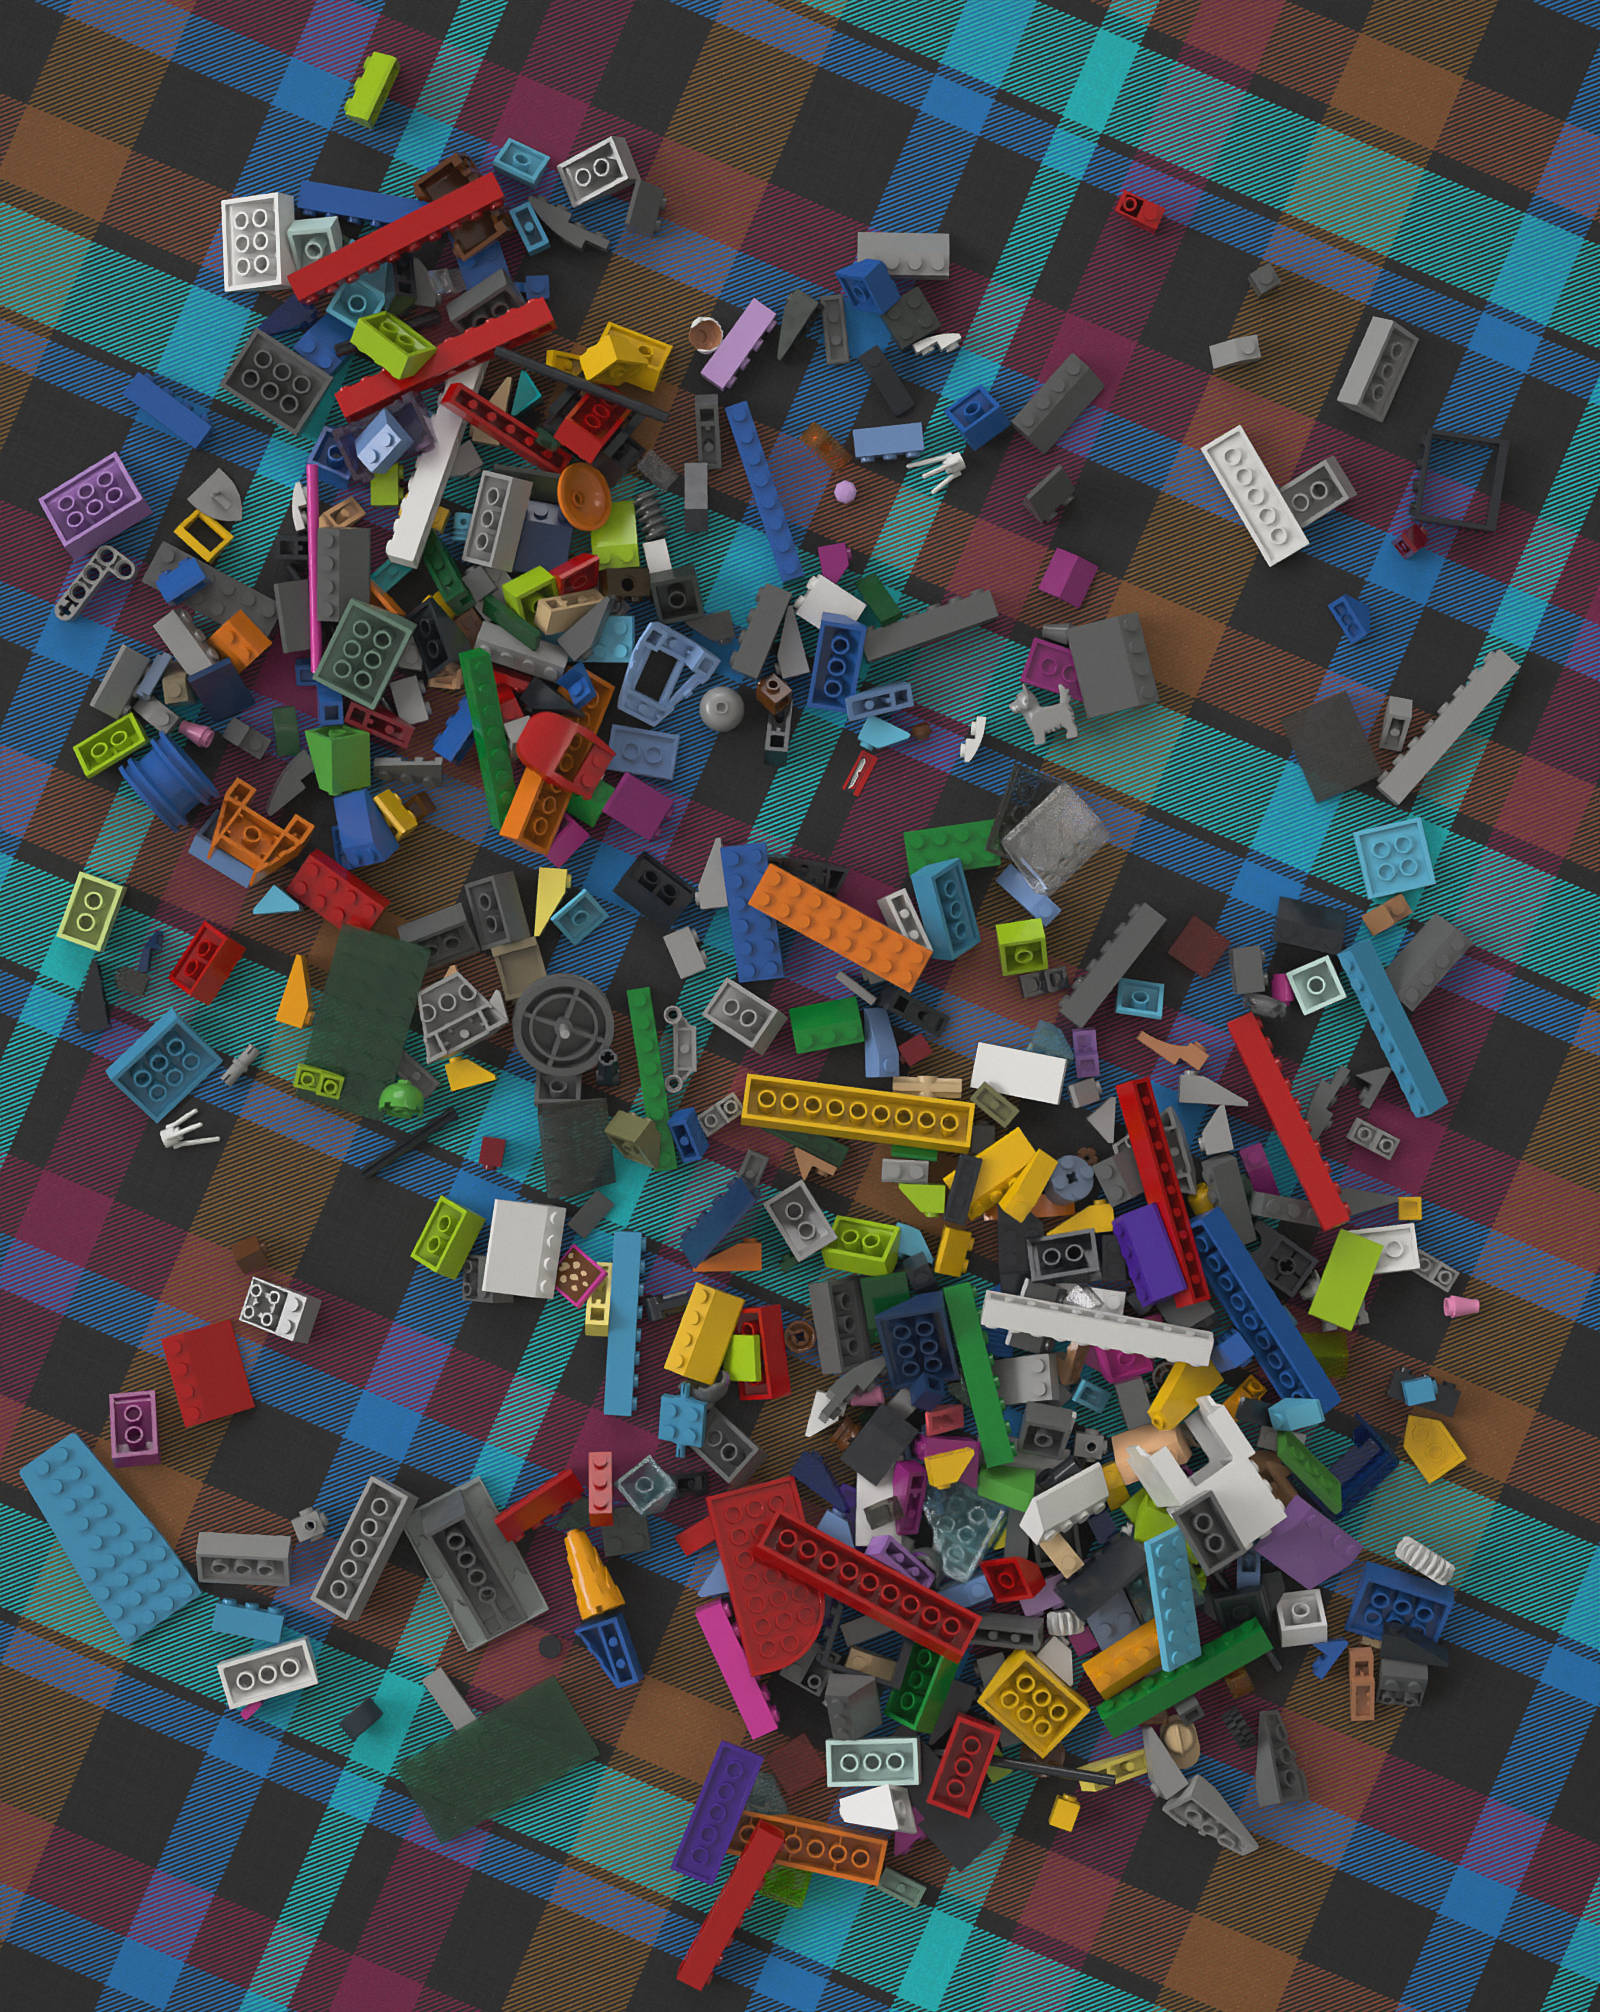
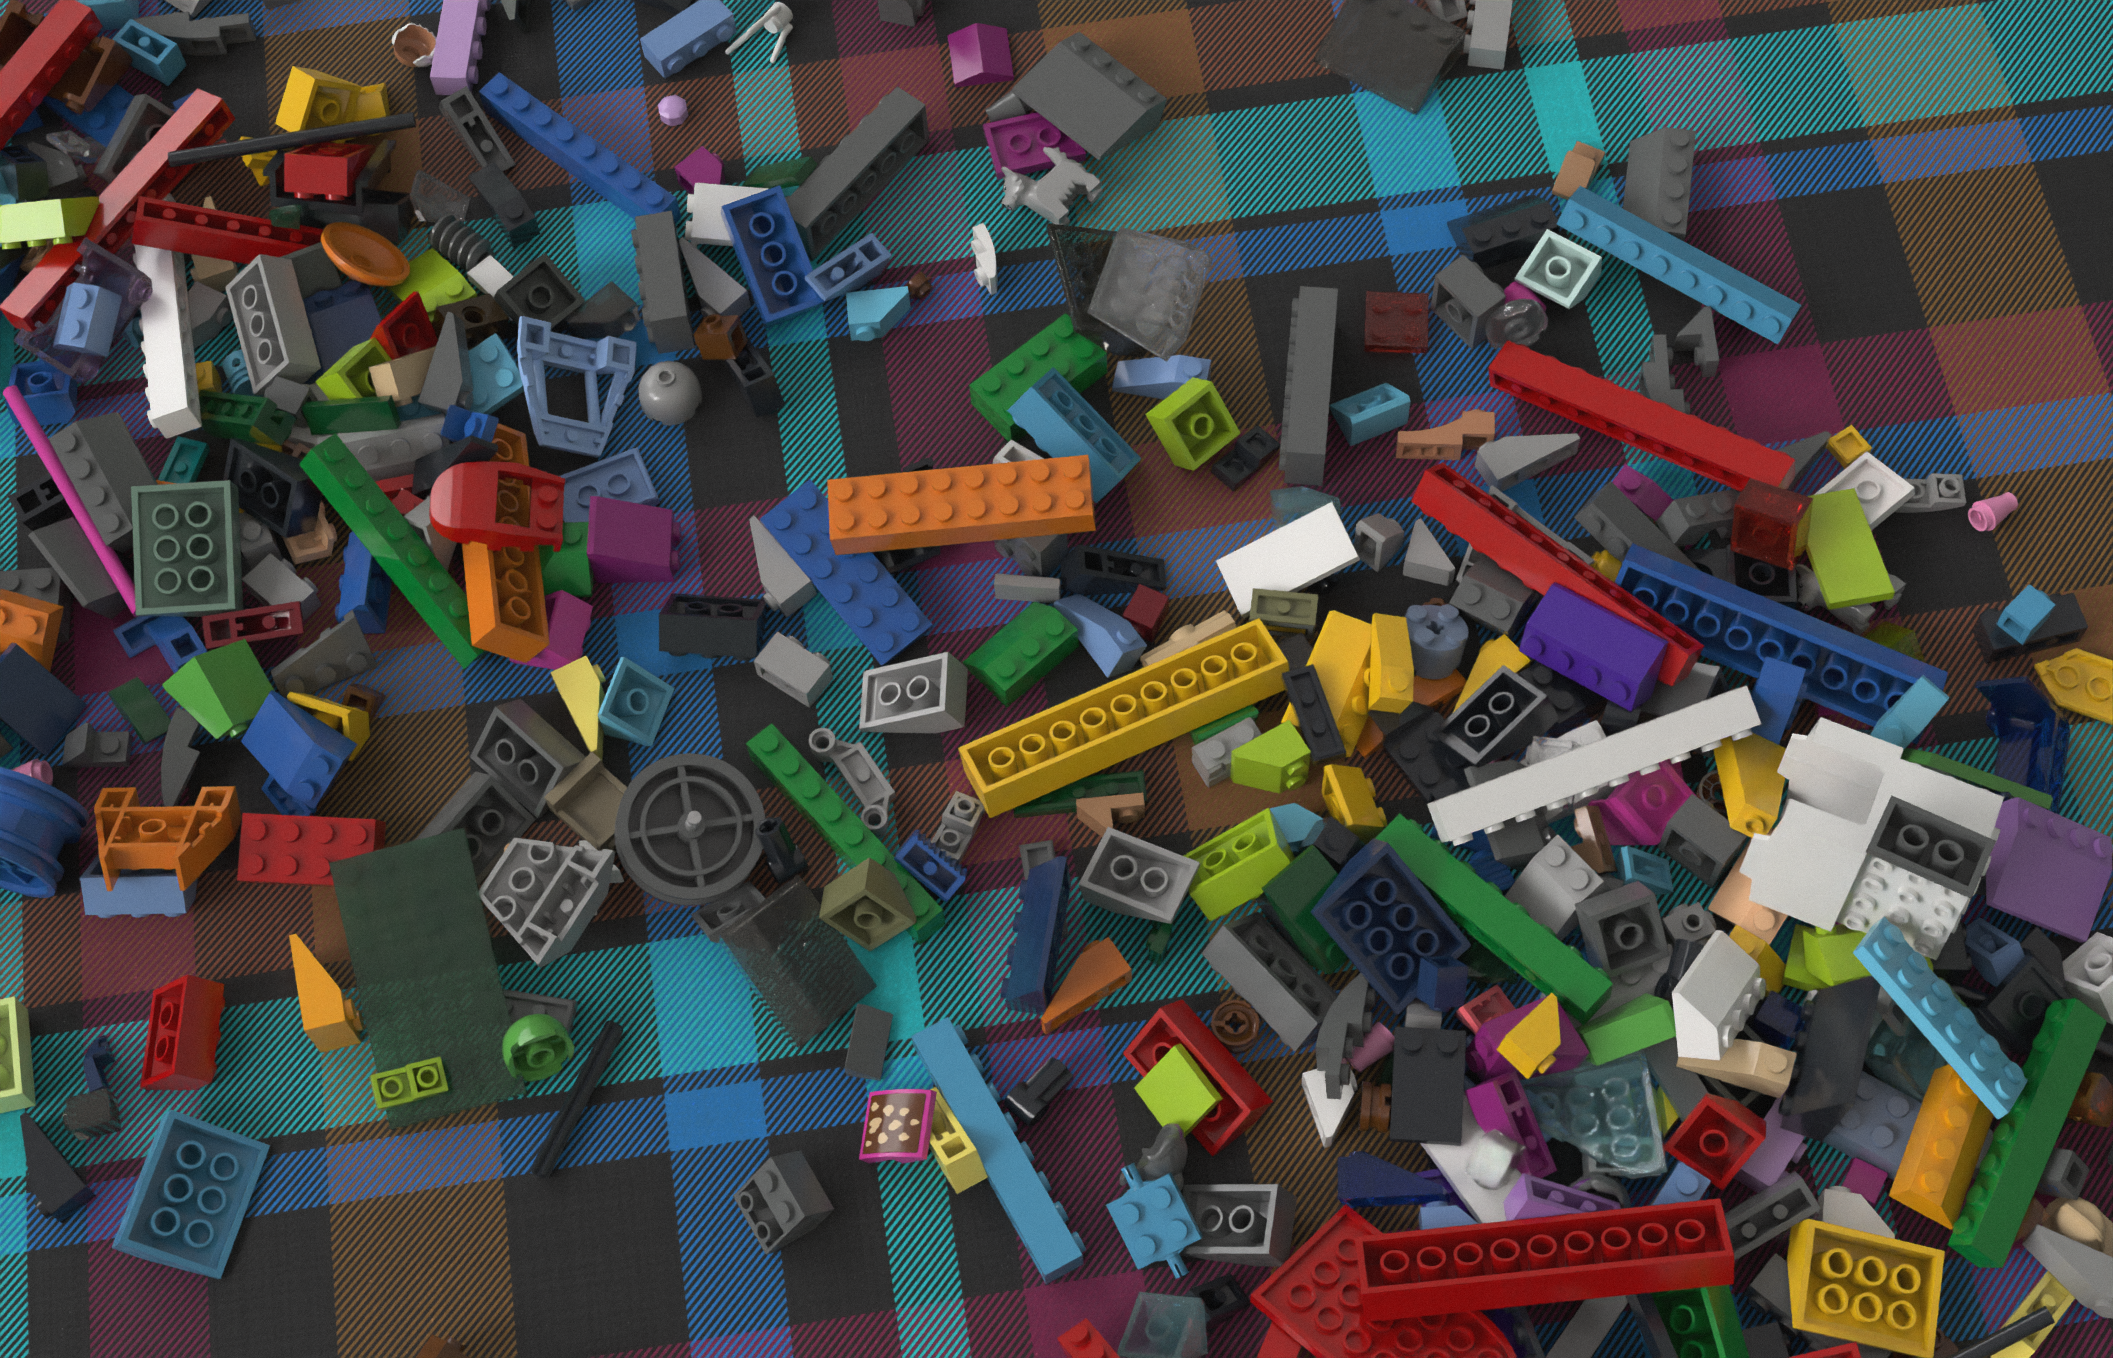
camera: 25 degrees left, 25 degrees down
white plant [160,1109,220,1149] -> none
light grey pin [220,1044,261,1087] -> none
medium azure slope [253,885,304,915] -> none
white slope [292,482,308,533] -> none
lime brick [371,460,405,508] -> none
lime slope [410,1195,486,1280] -> none
yellow slope [445,1056,497,1091] -> none
dark red brick [478,1136,507,1171] -> none
white slope [482,1199,566,1299] -> none
teal slope [511,370,544,419] -> none
yellow slope [664,1282,745,1385] -> none
clear orange slope [798,421,852,474] -> none
sticker [842,750,878,796] -> none
white gear [1046,1609,1085,1636] -> none
medium lavender slope [1072,1027,1100,1078] -> none
light grey slope [1198,1105,1234,1156] -> none
light grey slope [1346,1117,1400,1160] -> none
medium azure plate [1353,817,1436,899] -> none
none -> clear red brick [1730,478,1813,571]

